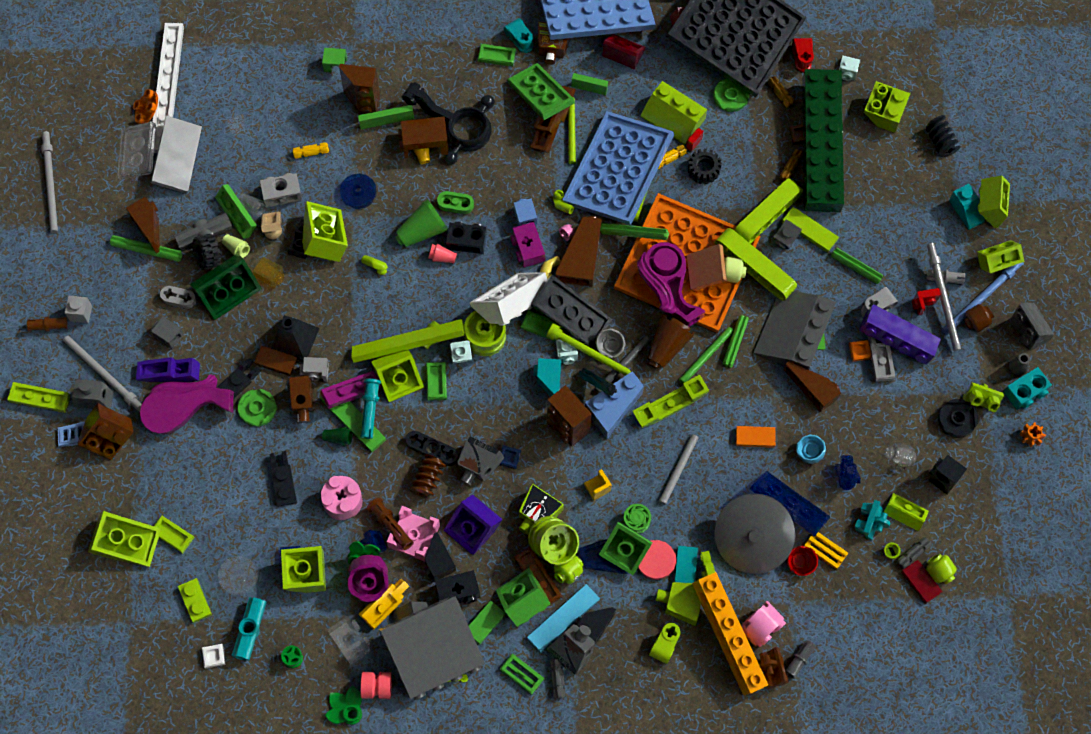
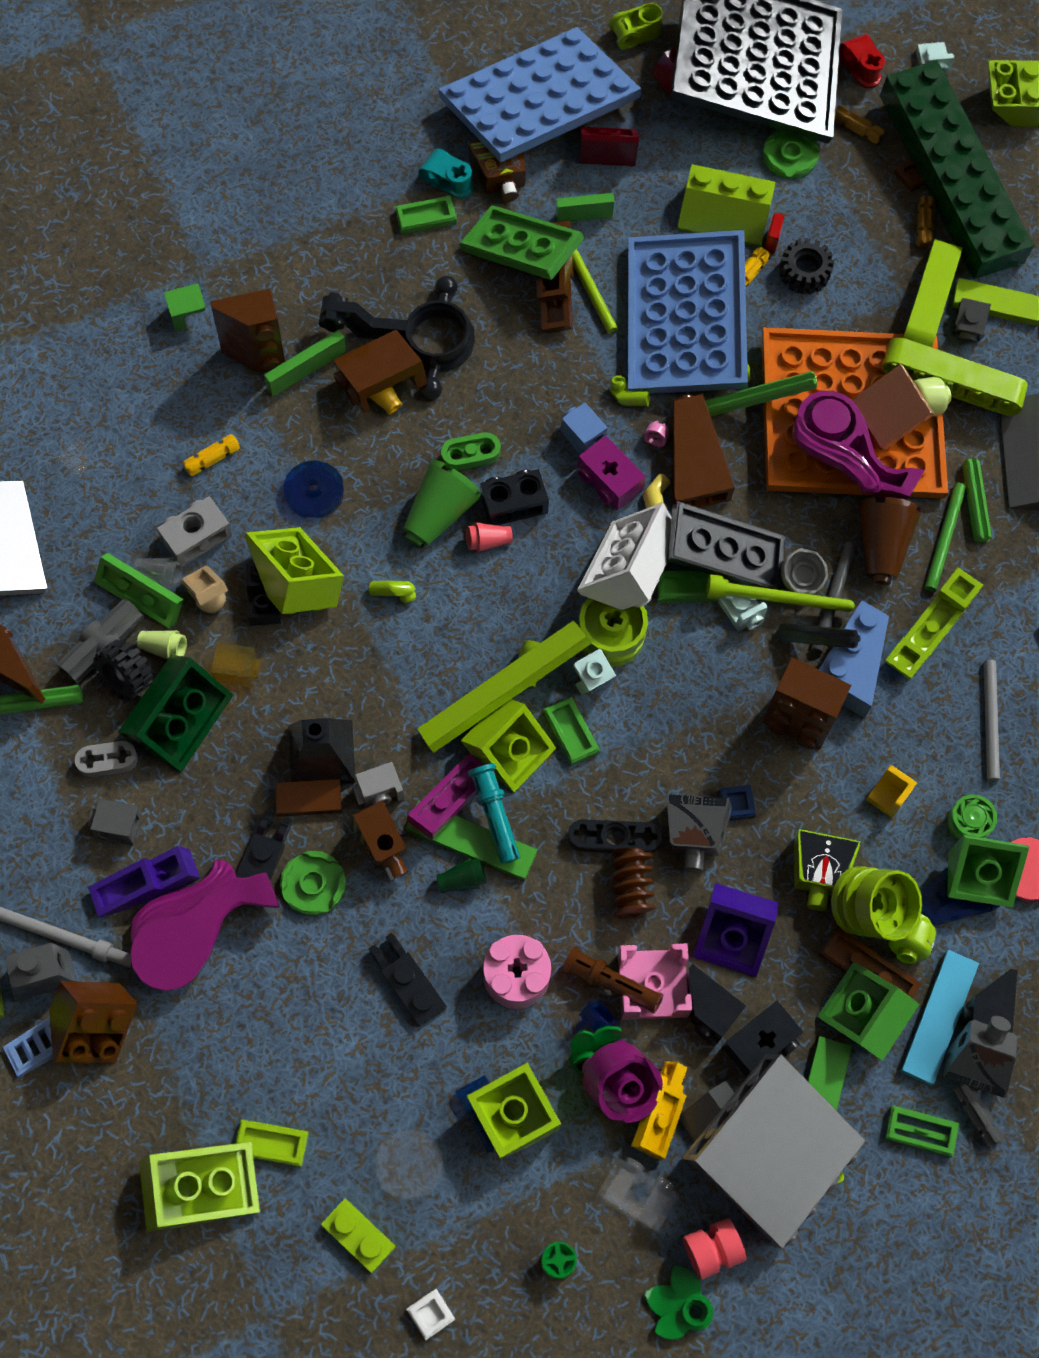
camera: 25 degrees left, 0 degrees up
teal piece [232,597,267,661] -> none
teal slope [533,358,561,397] -> none

